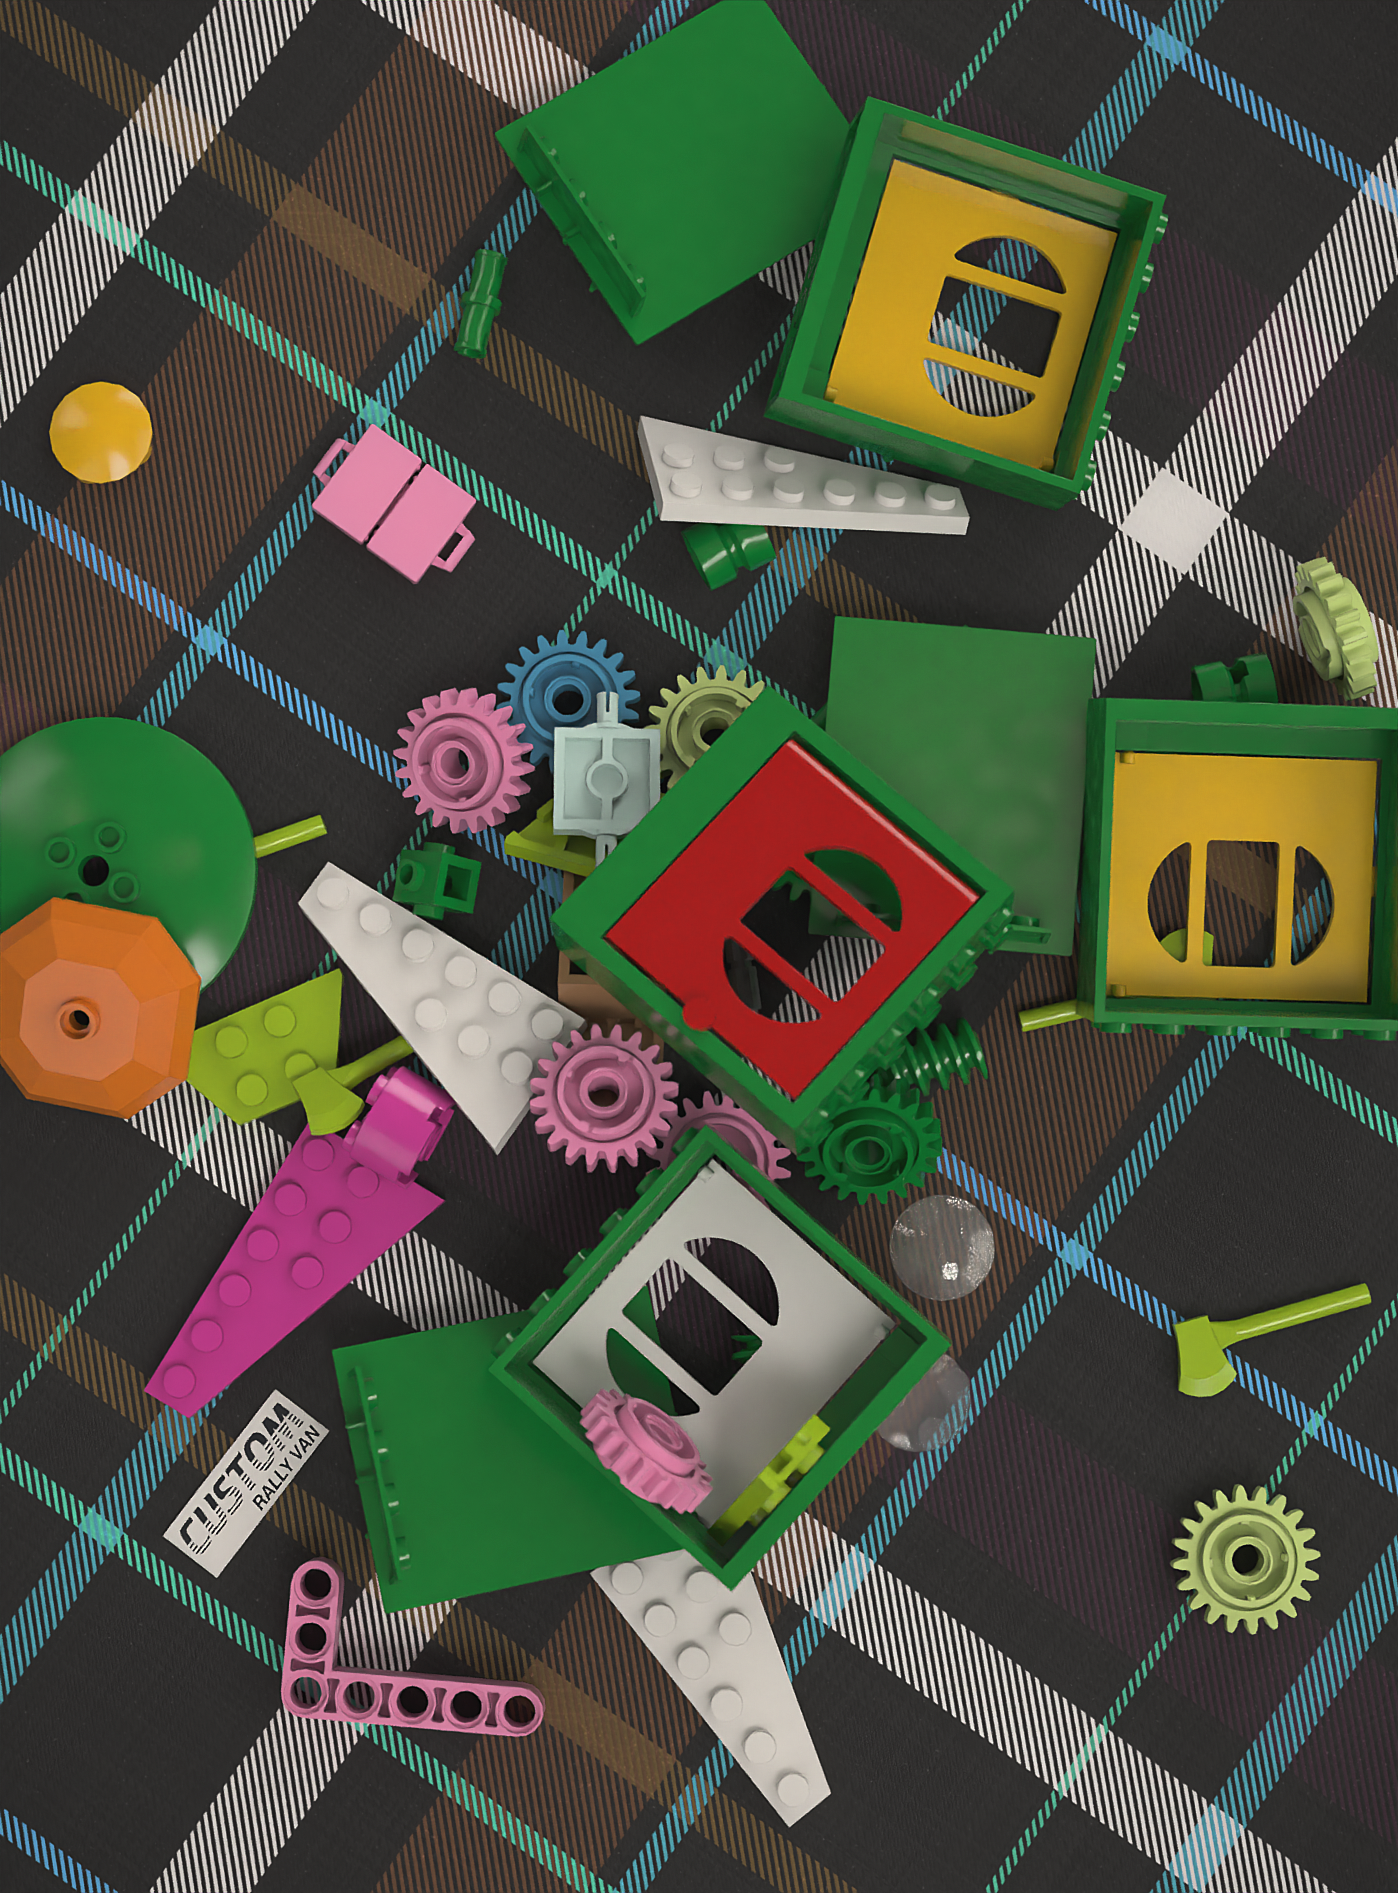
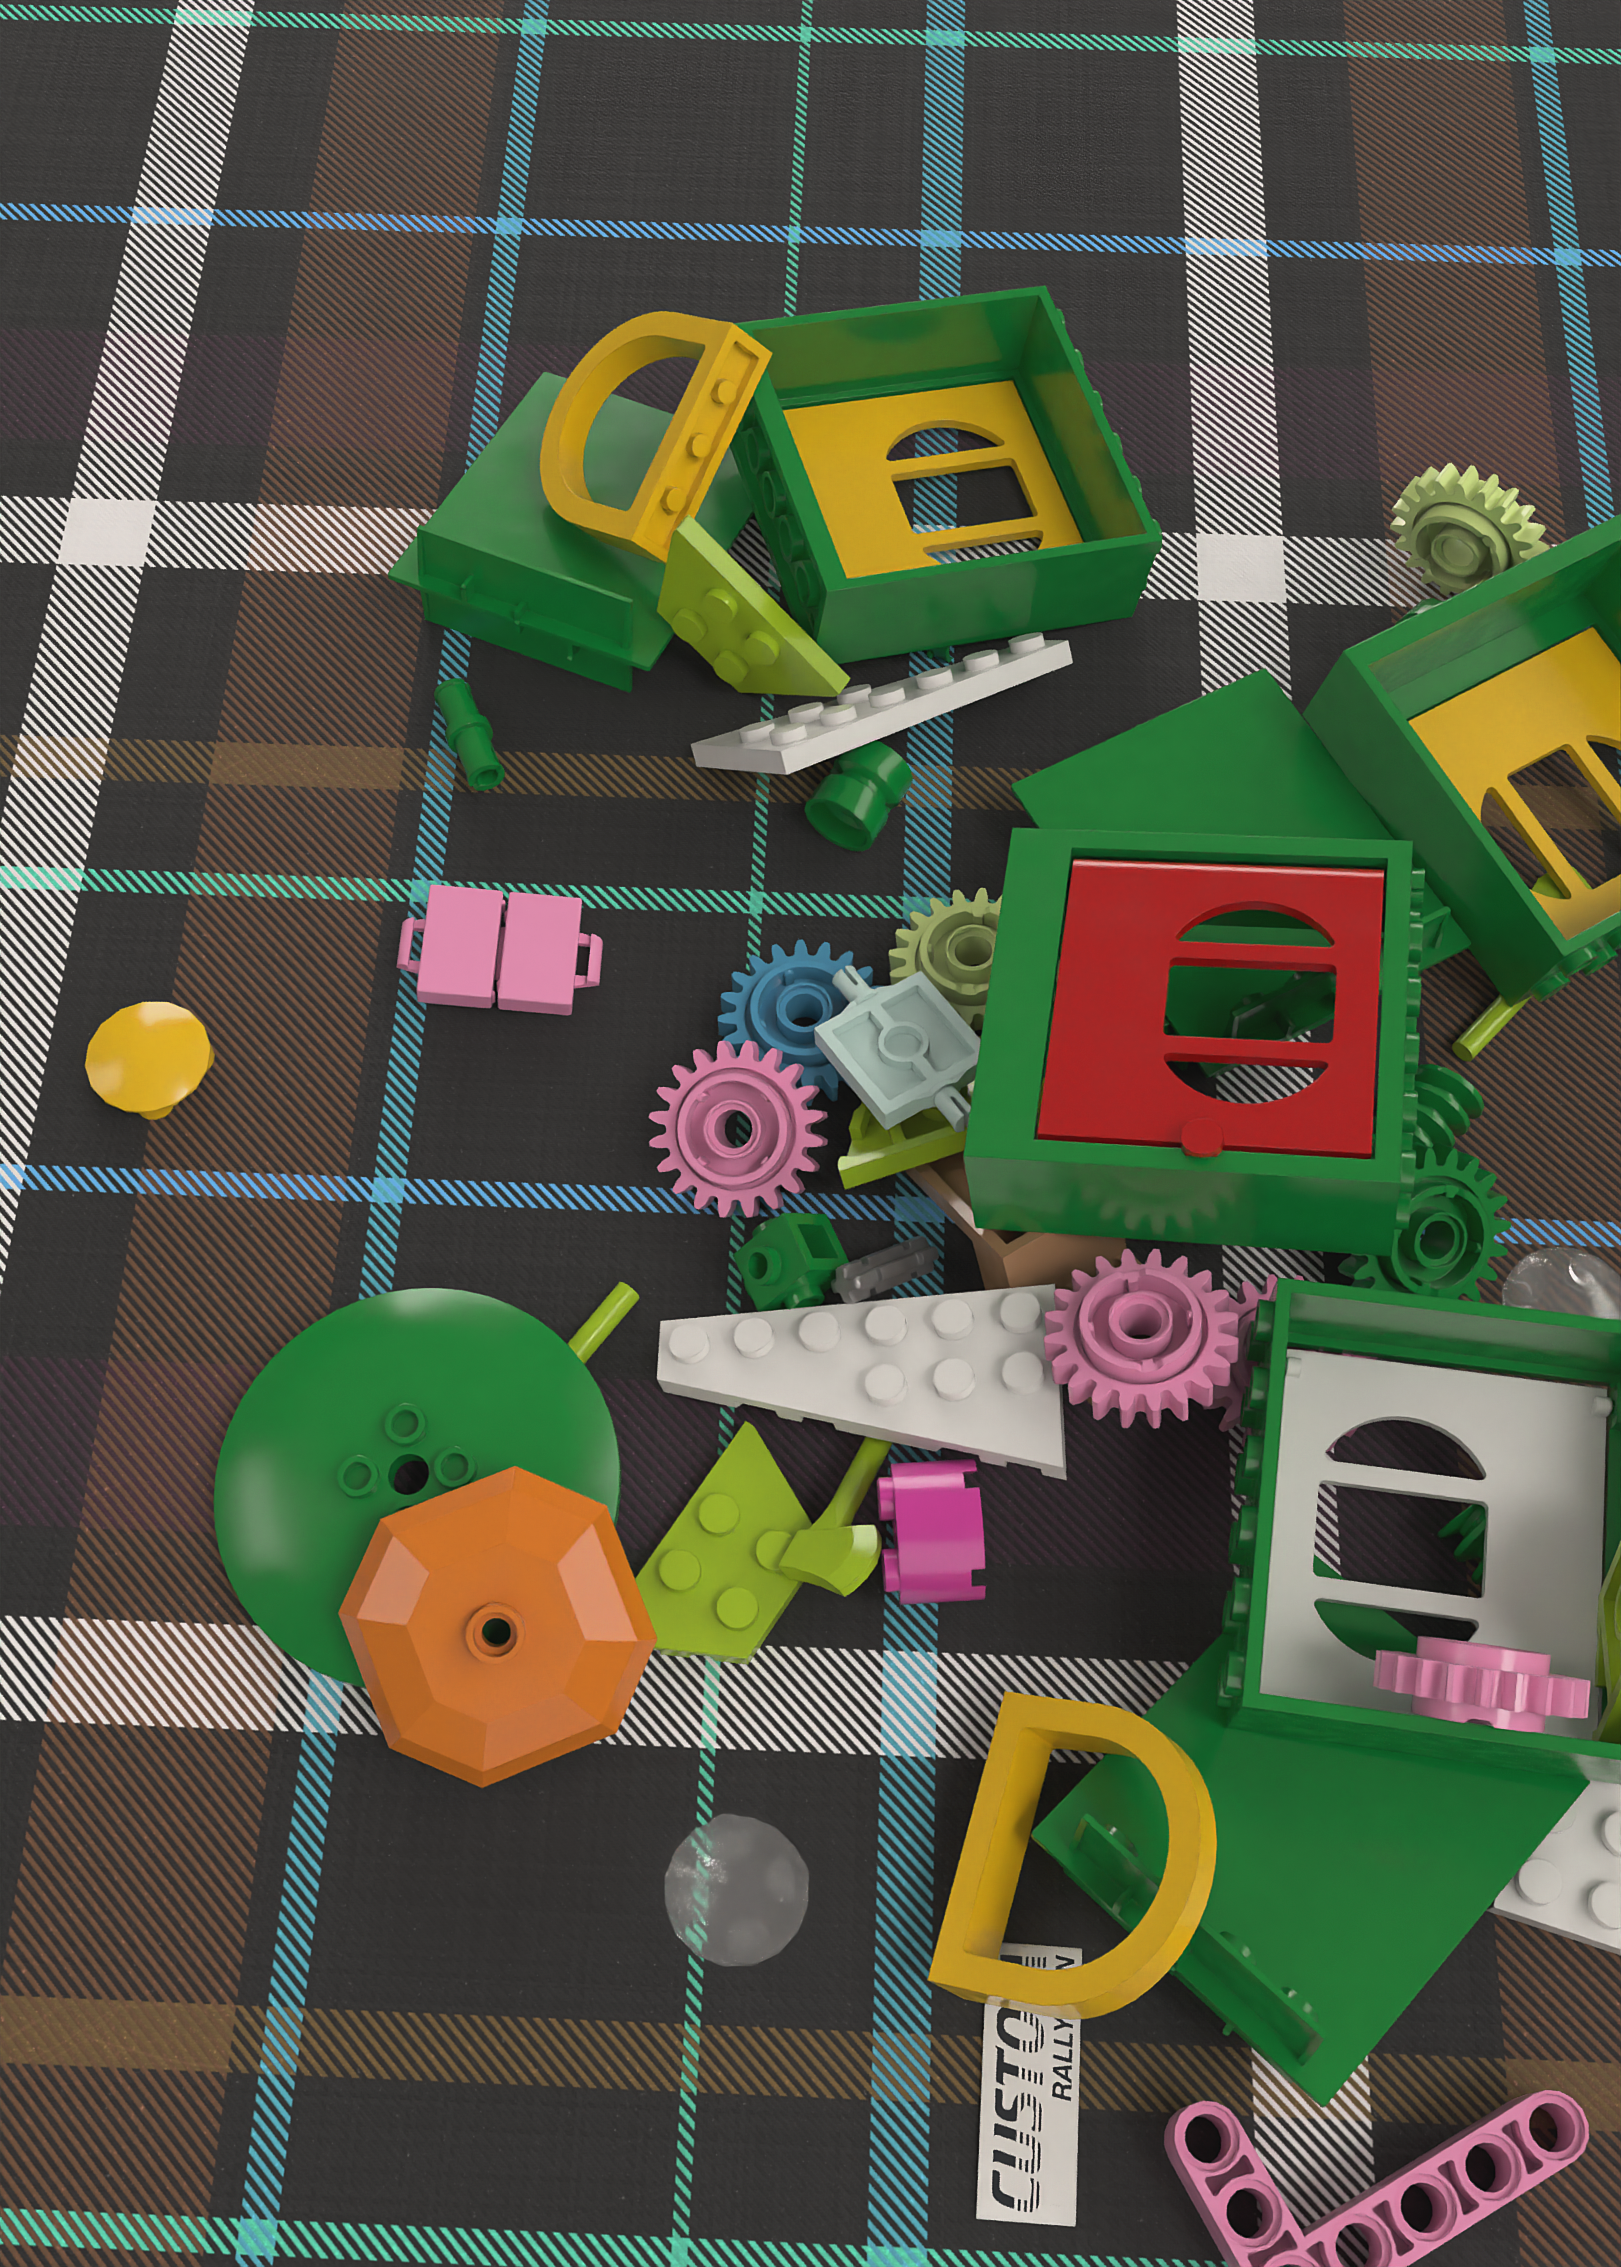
camera: 35 degrees left, 20 degrees down
dark pink wing [144,1123,446,1418] -> none
none -> yellow window [540,311,772,565]
none -> lime wing [657,514,851,697]
none -> clear dish [665,1814,809,1966]
none -> flat silver axle [831,1236,939,1304]
none -> yellow window [927,1691,1217,2020]

